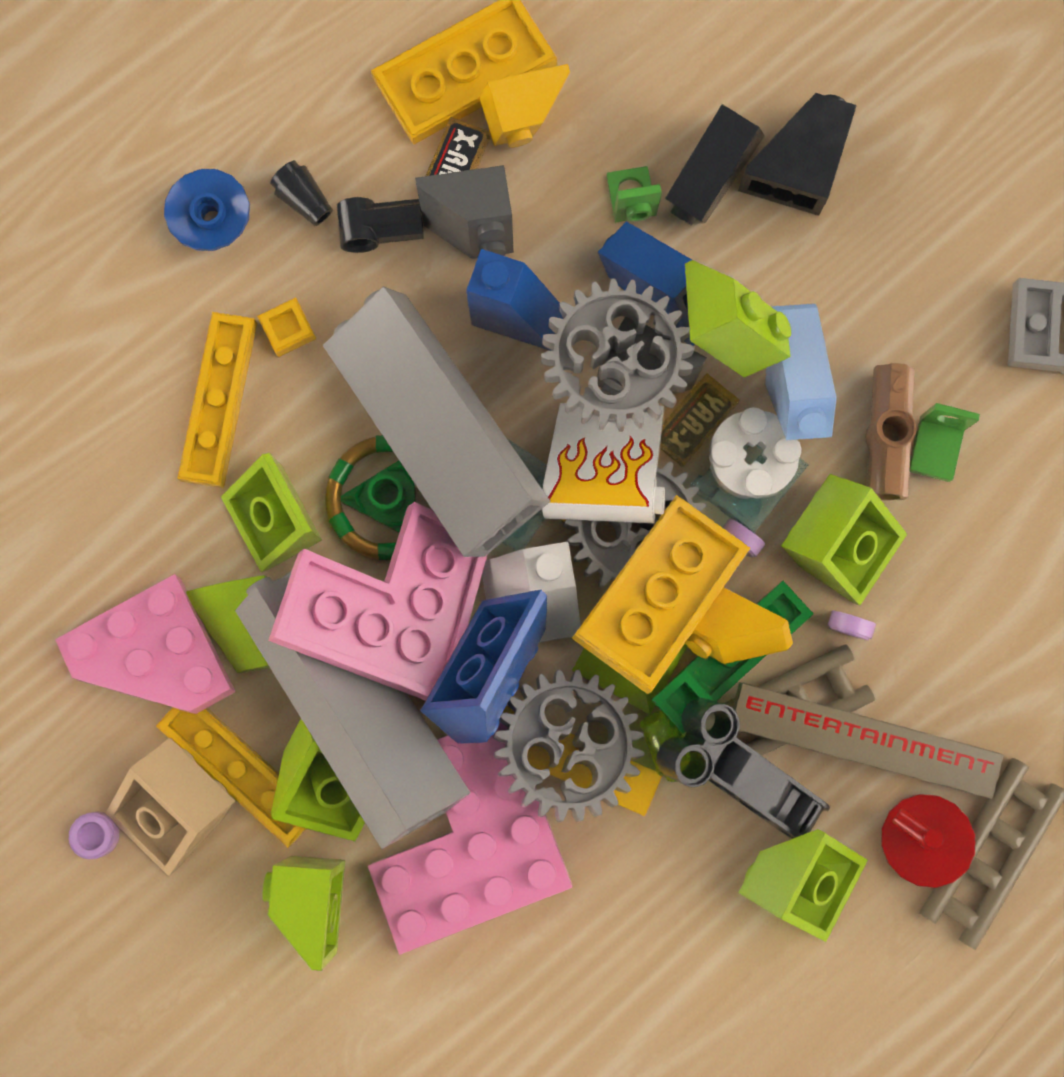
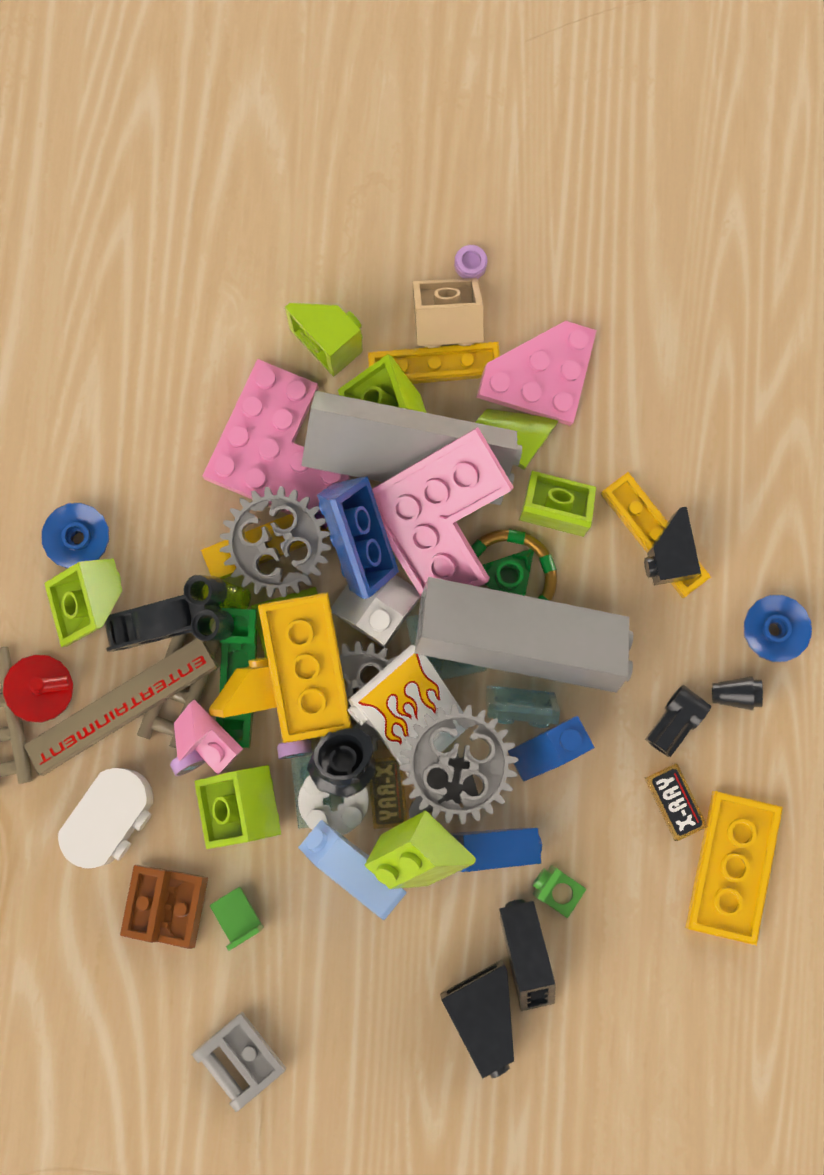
camera: 130 degrees right, 0 degrees up
yellow tile [257,297,317,357] -> none
dark grey slope [415,165,514,259] -> none
yellow slope [479,64,570,148] -> none
medium nougat piece [865,363,917,501] -> none
none -> blue dish [42,503,109,569]
none -> white brick [58,768,153,868]
none -> dark orange slope [120,865,208,949]
none -> bright pink slope [174,699,243,775]
none -> black hat [307,728,376,798]
none -> clear light blue plate [485,685,560,728]
none -> black slope [644,507,701,586]

